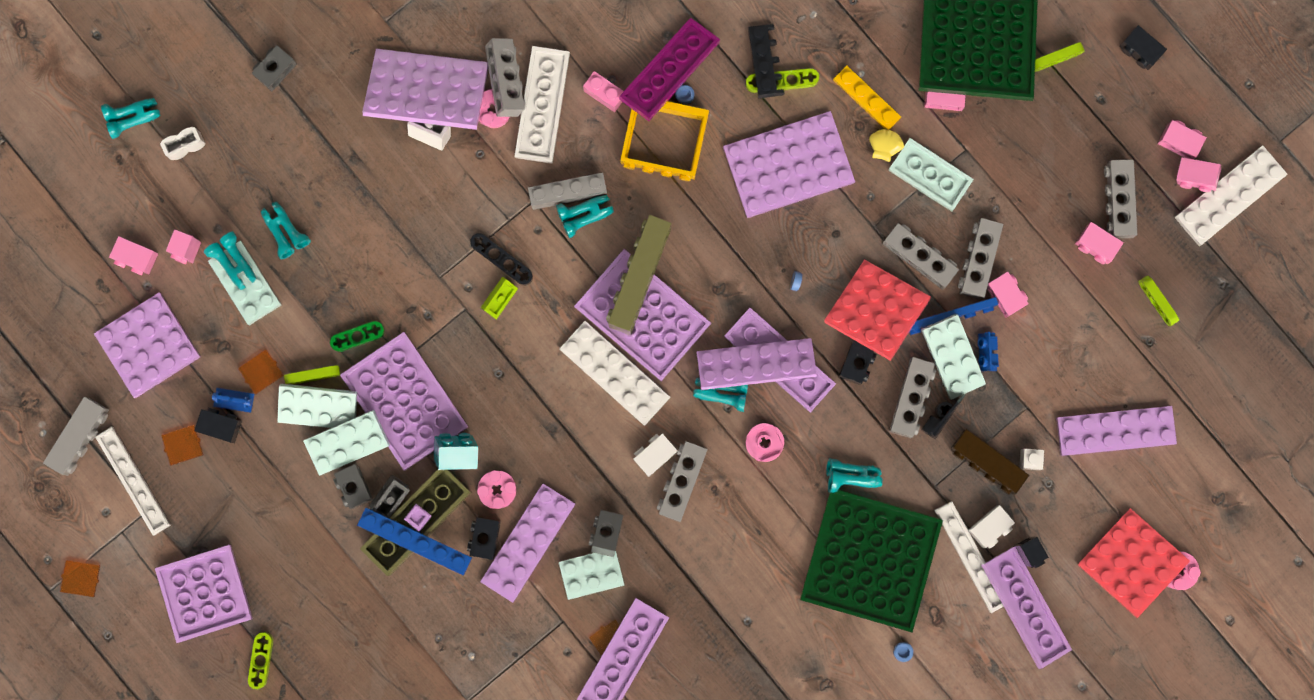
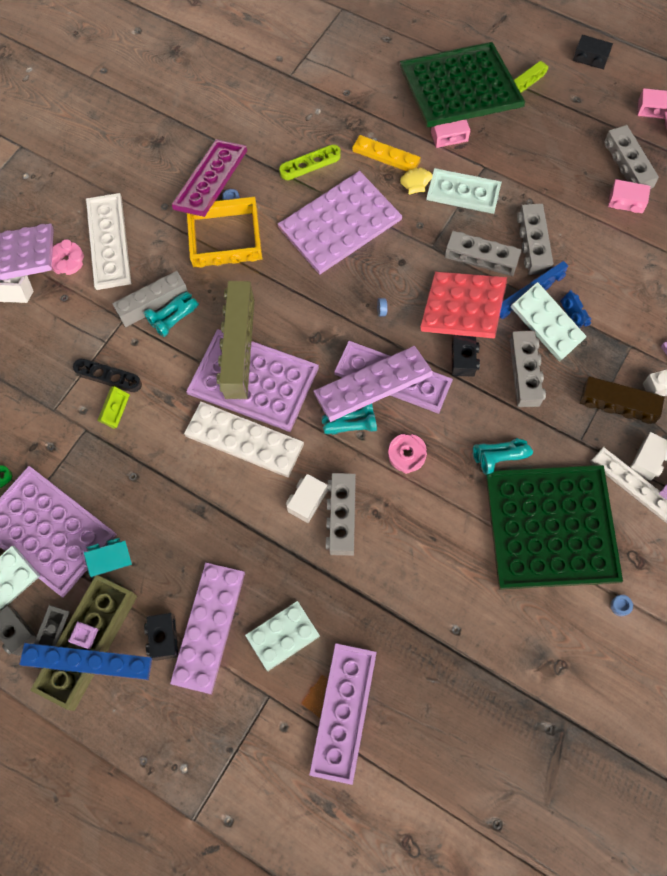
camera: 15 degrees left, 15 degrees down
bright pink plate [477,470,516,509] -> none
light grey brick [485,38,526,117] -> none
bright pink brick [583,71,624,113] -> none
dark grey brick [589,510,623,557] -> none
black hinge [748,24,785,99] -> none
black panel [921,393,965,439] -> none
bright pink brick [987,272,1028,318] -> none

